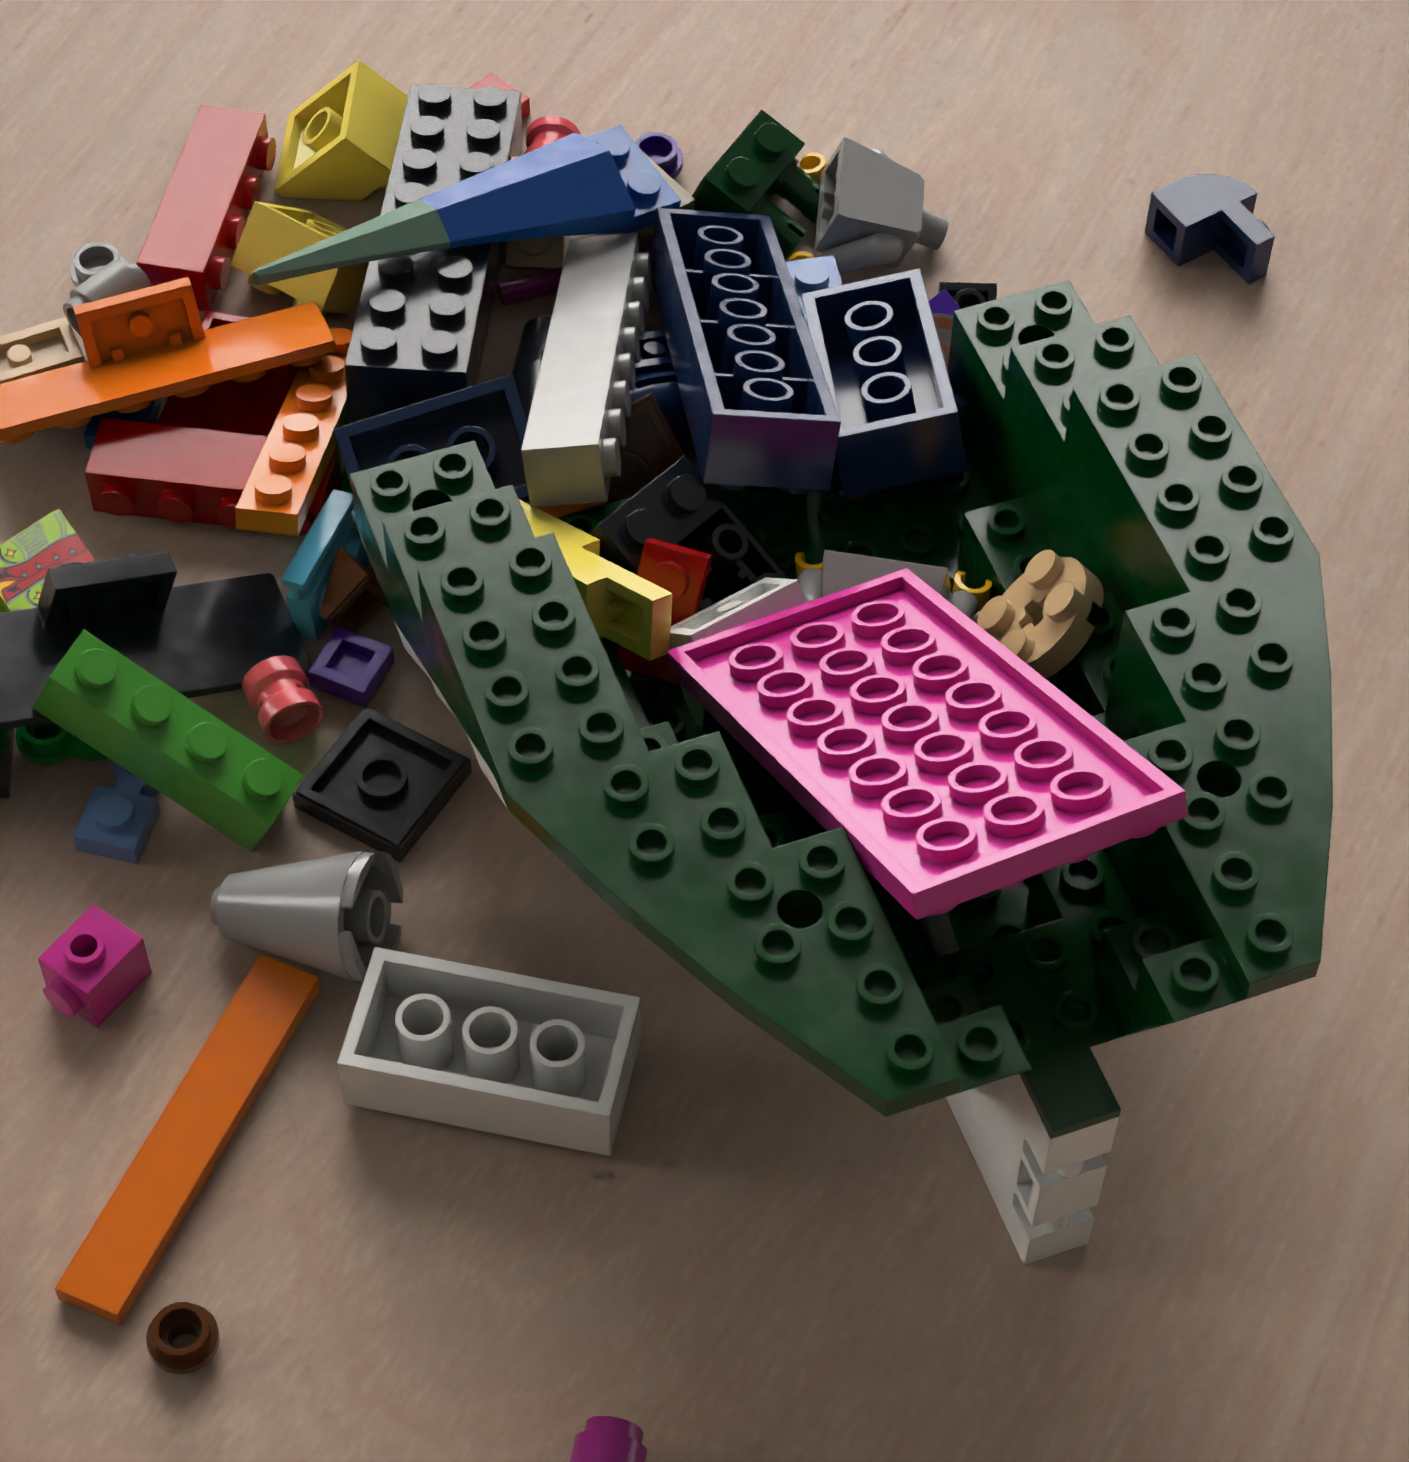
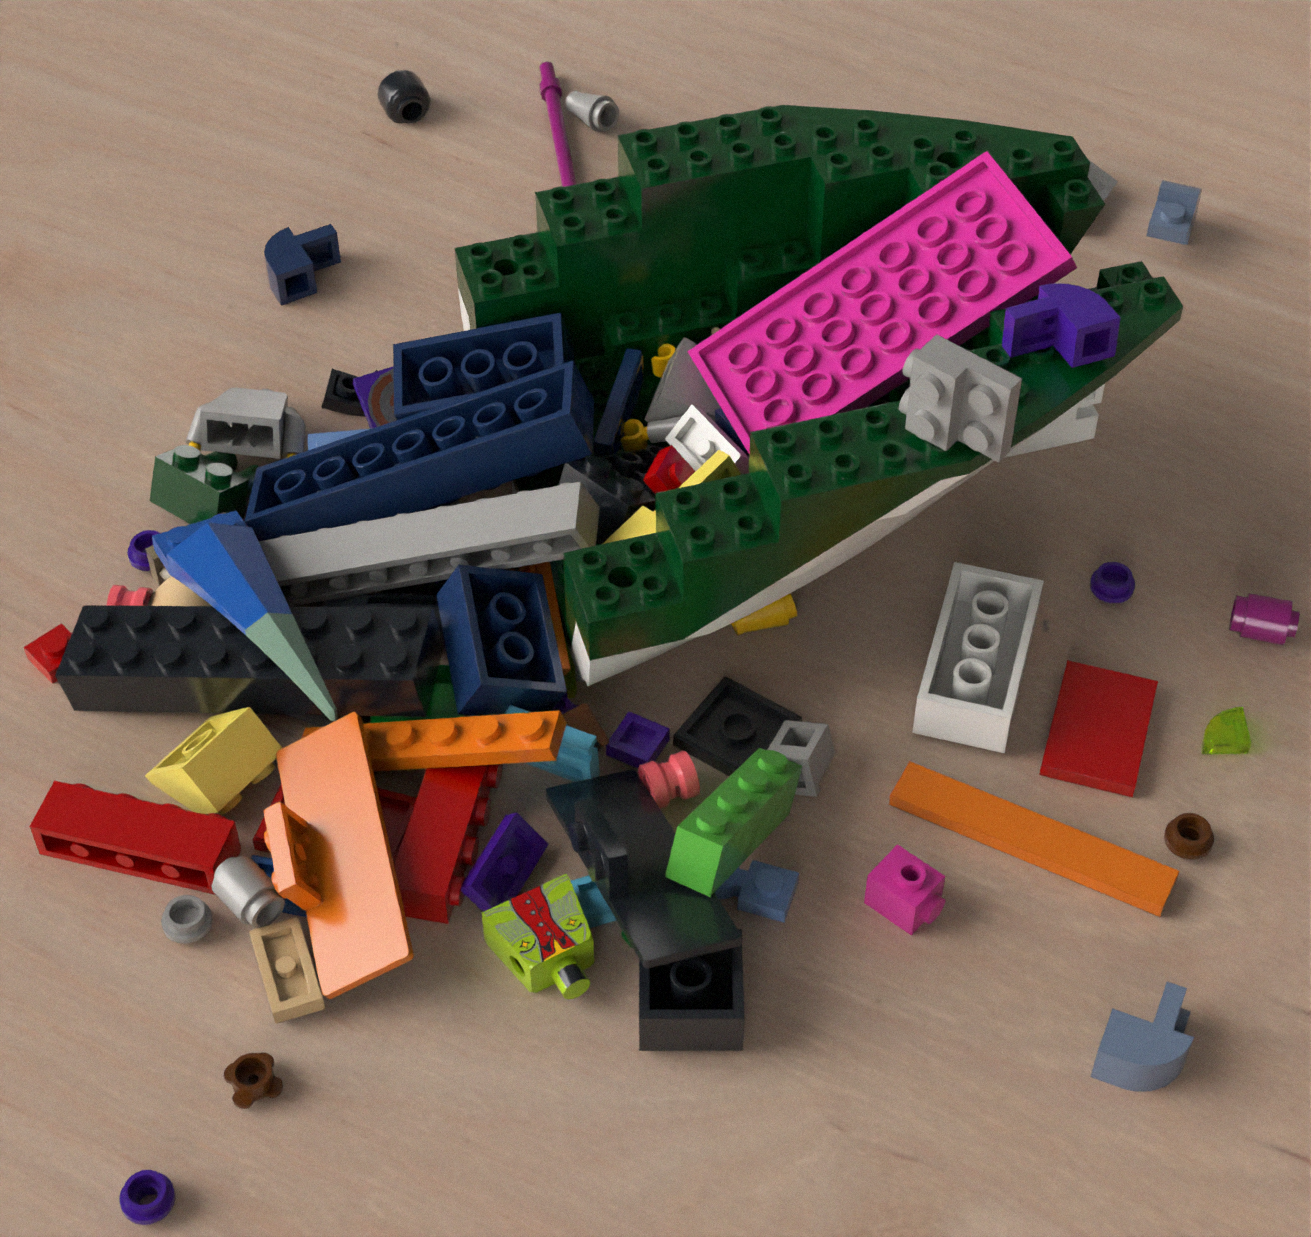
camera: 85 degrees left, 5 degrees down
light grey cone [210,849,403,983] -> none
light yellow slope [274,60,408,201] -> none
tan plate [977,550,1104,678] -> none
none -> dark purple plate [461,812,549,912]
none -> dark blue tile [593,348,644,457]
none -> light grey brick [768,720,835,797]
none -> light grey plate [899,334,1022,462]
none -> dark purple brick [1002,283,1121,368]
none -> red tile [1039,660,1158,797]
none -> dark purple plate [1090,562,1135,603]
none -> clear neon green tile [1201,707,1252,754]

